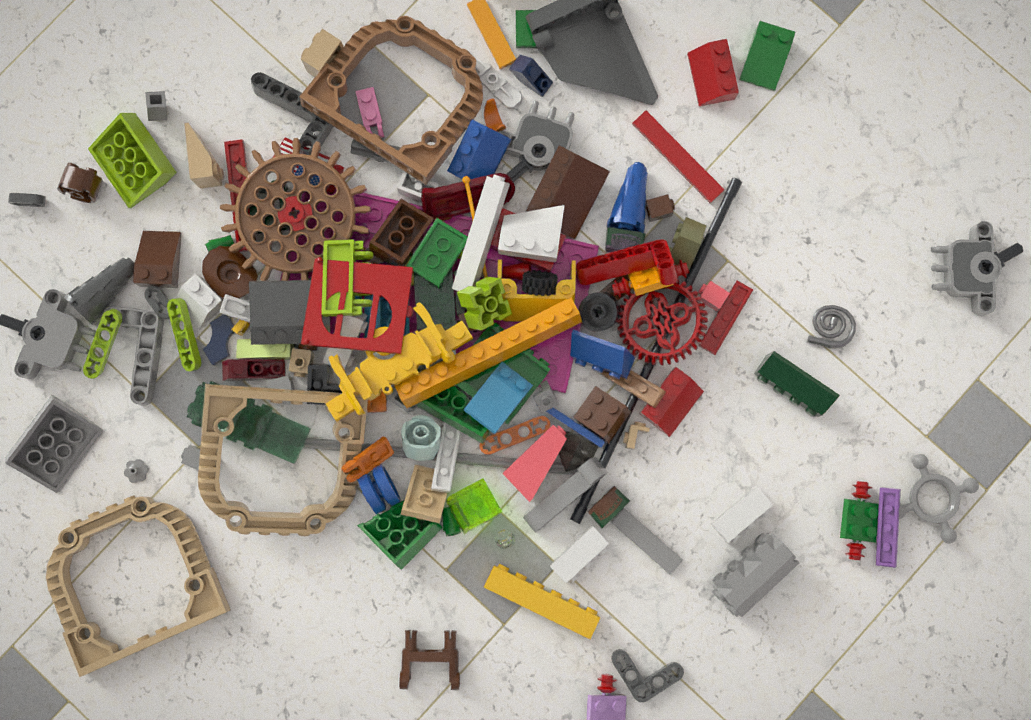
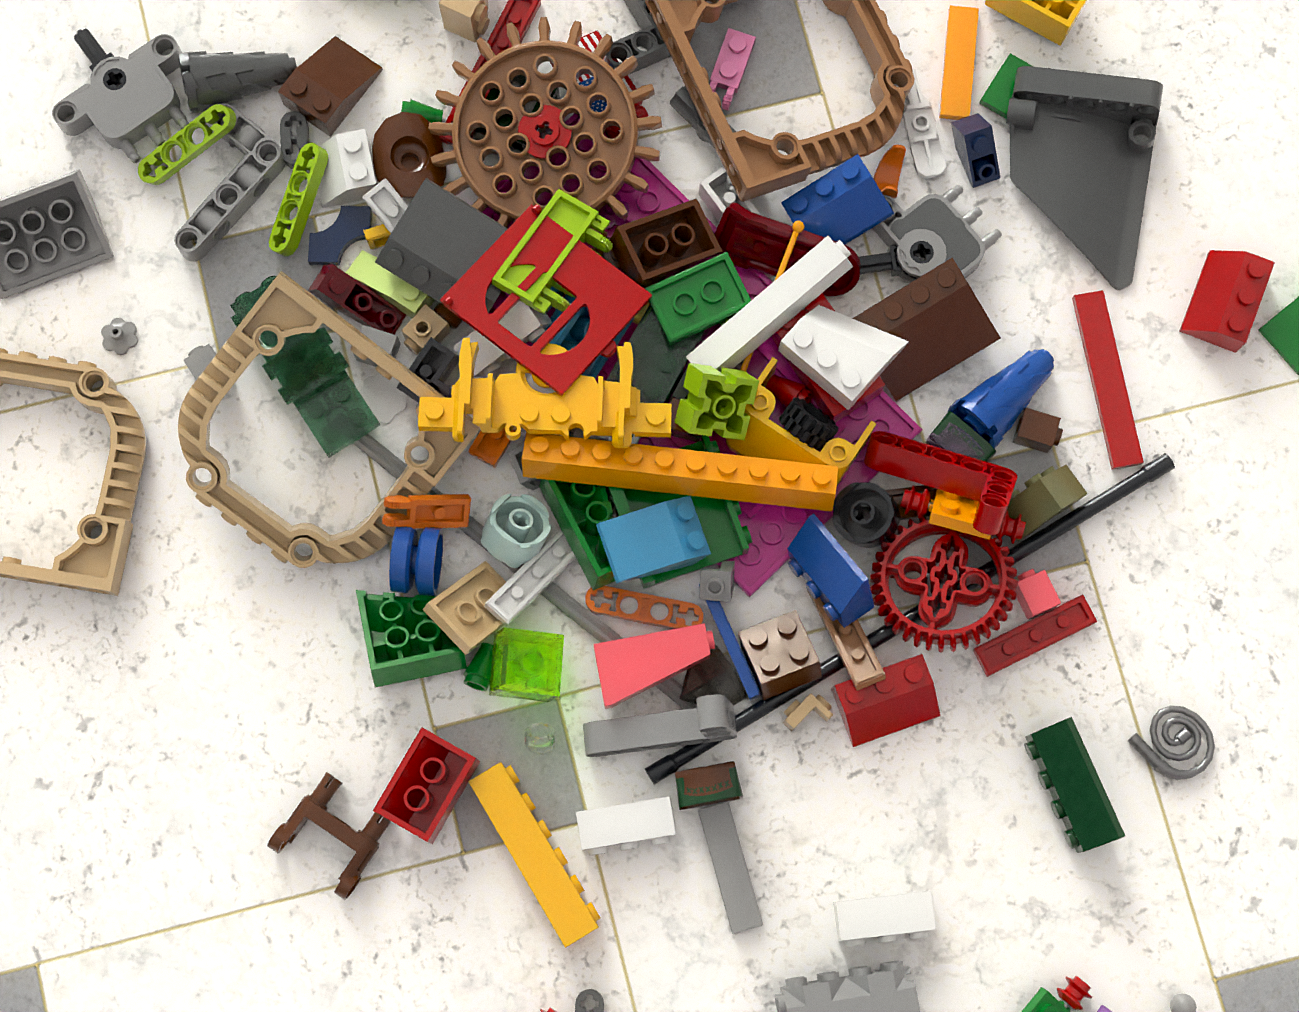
camera: 30 degrees right, 5 degrees down
none -> red slope [373,727,480,844]

